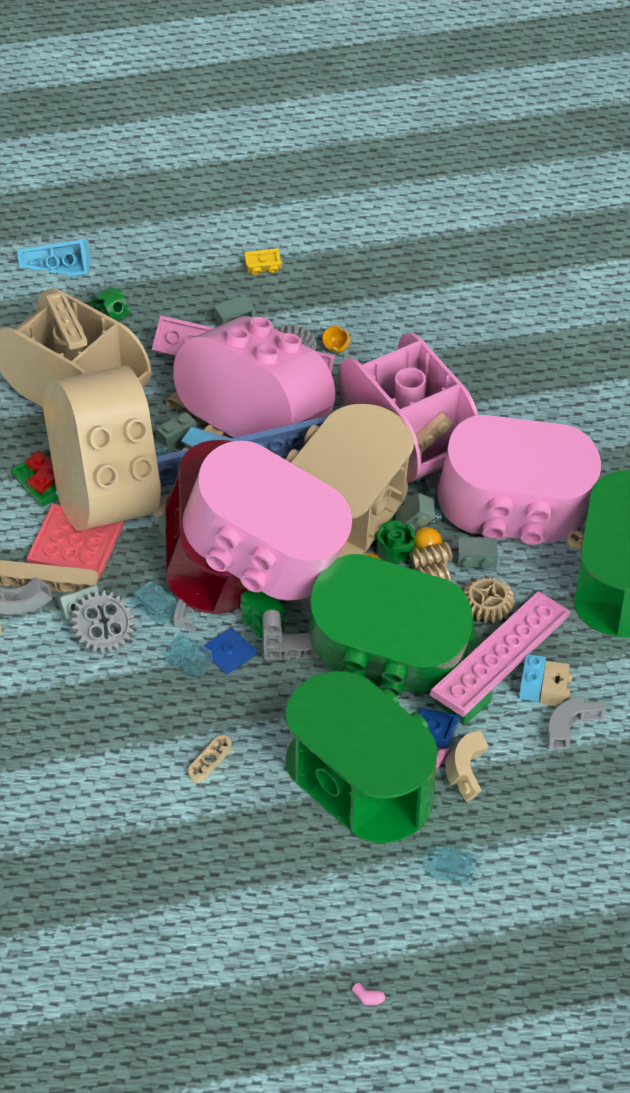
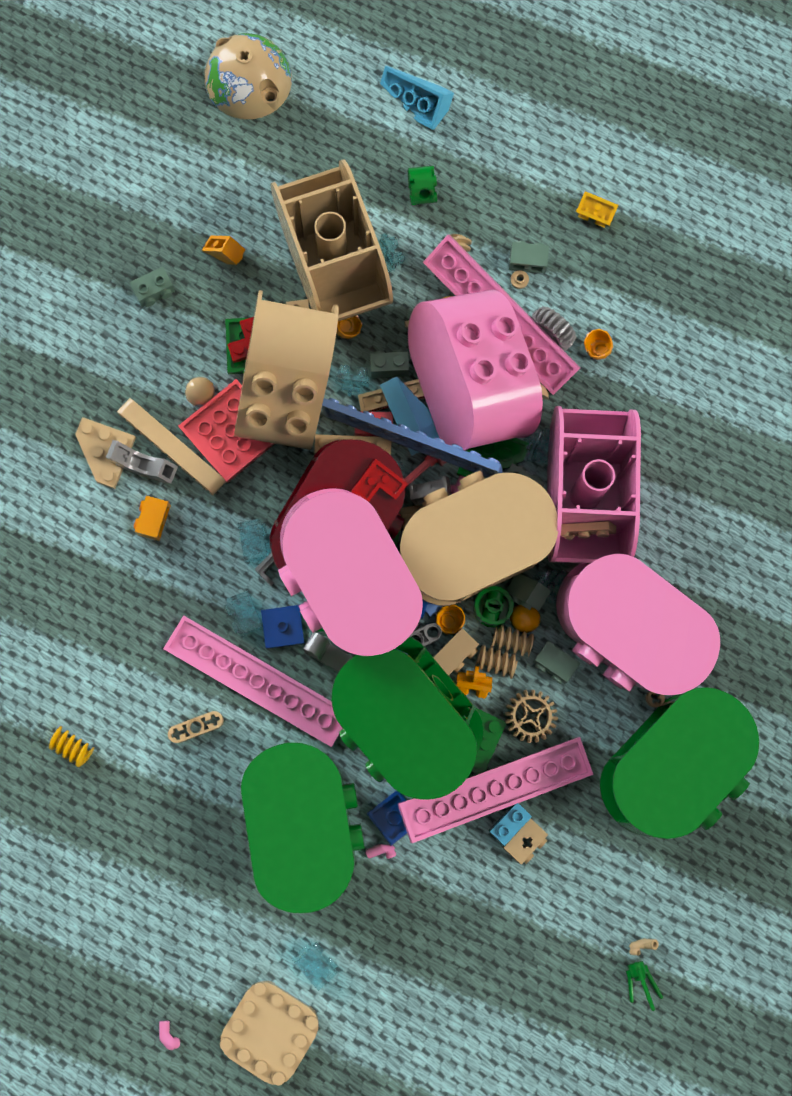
camera: 30 degrees right, 30 degrees up
tan plate [46,291,87,350] -> none
sand green brick [56,585,101,621] -> none
light grey gear [70,590,135,655] -> none
tan arch [446,730,489,802] -> none
light grey arch [547,697,606,750] -> none
none -> yellow piece [49,726,94,767]
none -> light orange brick [133,495,171,541]
none -> bright pink plate [163,616,343,747]
none -> tan hair [185,377,215,406]
none -> tan plate [220,981,319,1086]

